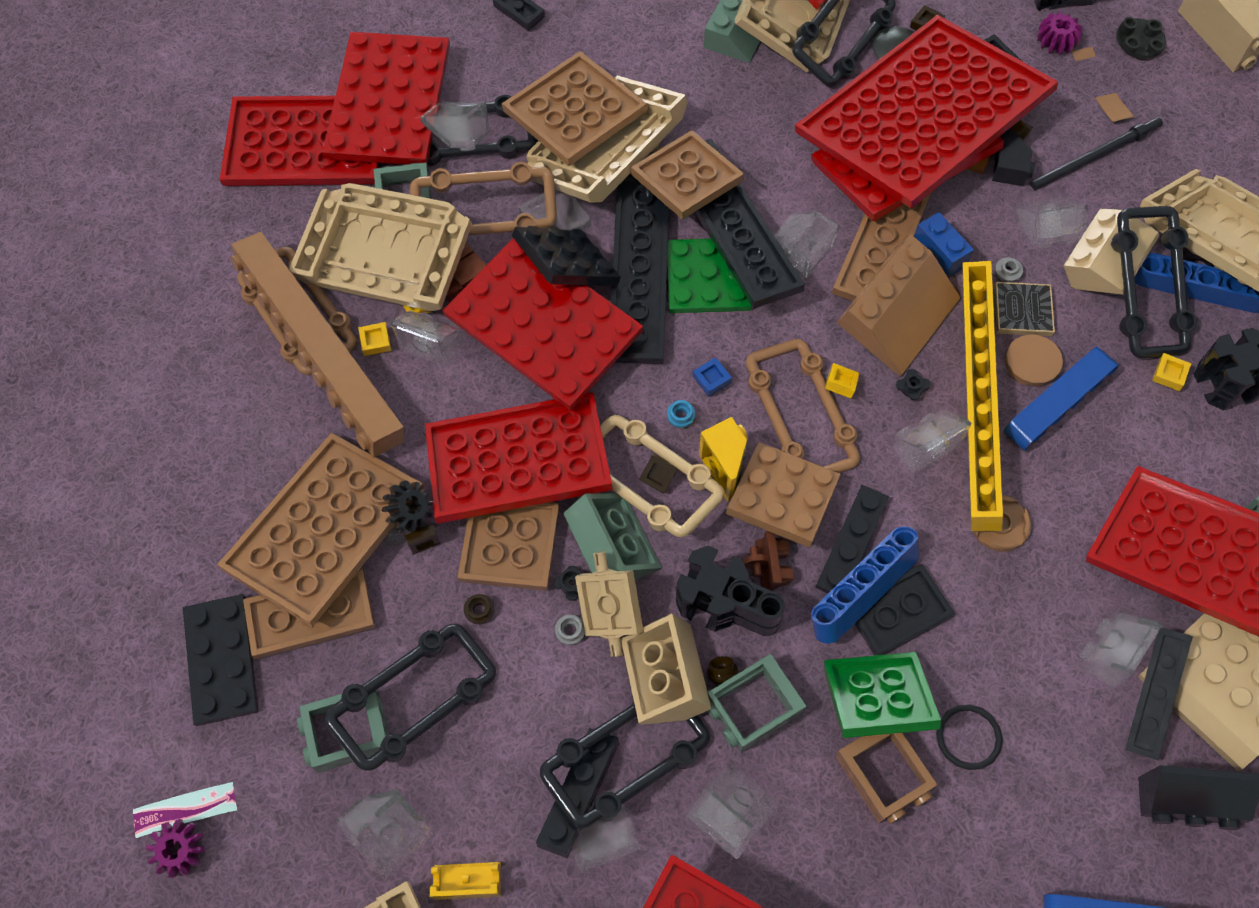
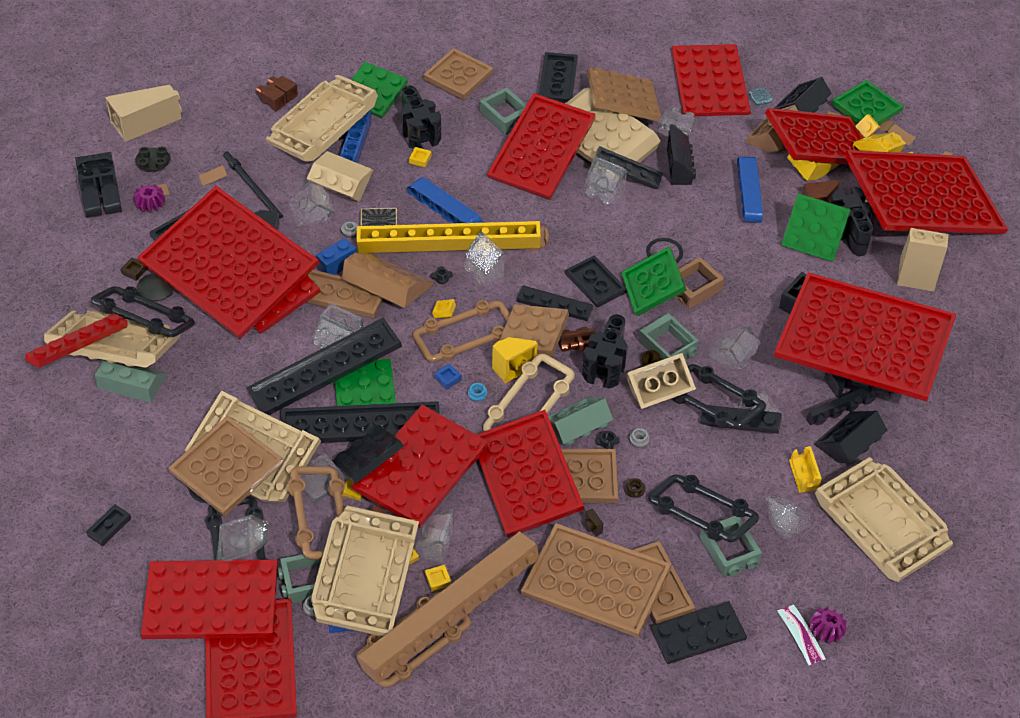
camera: 100 degrees left, 15 degrees down
black gear [381,480,434,532] -> none
tan plate [575,551,644,657] -> none
medium nougat plate [631,130,744,220] -> none
dark brown plate [639,453,678,494] -> none
blue beam [811,526,919,644] -> none
medium nougat tile [1005,334,1063,387] -> none
black bar [1111,206,1197,358] -> none

